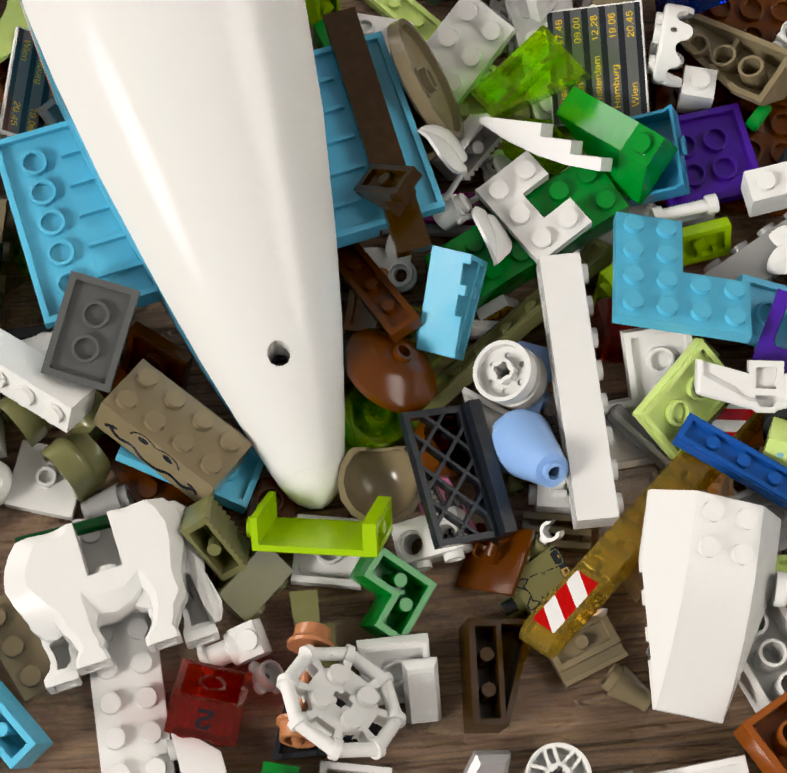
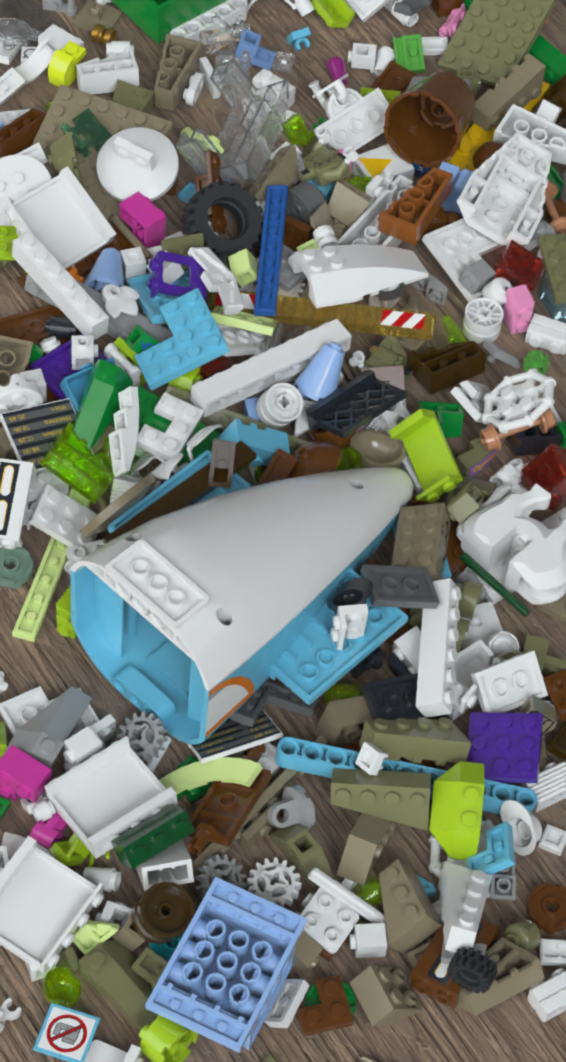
camera: 120 degrees left, 15 degrees down
none -> white plate [40,336,61,354]
none -> white brick [72,335,98,370]
none -> green brick [124,324,161,354]
none -> black piece [327,578,373,616]
none -> white bracket [331,604,368,650]
none -> light grey slope [409,274,448,306]
none -> clear neon green plate [442,315,468,344]

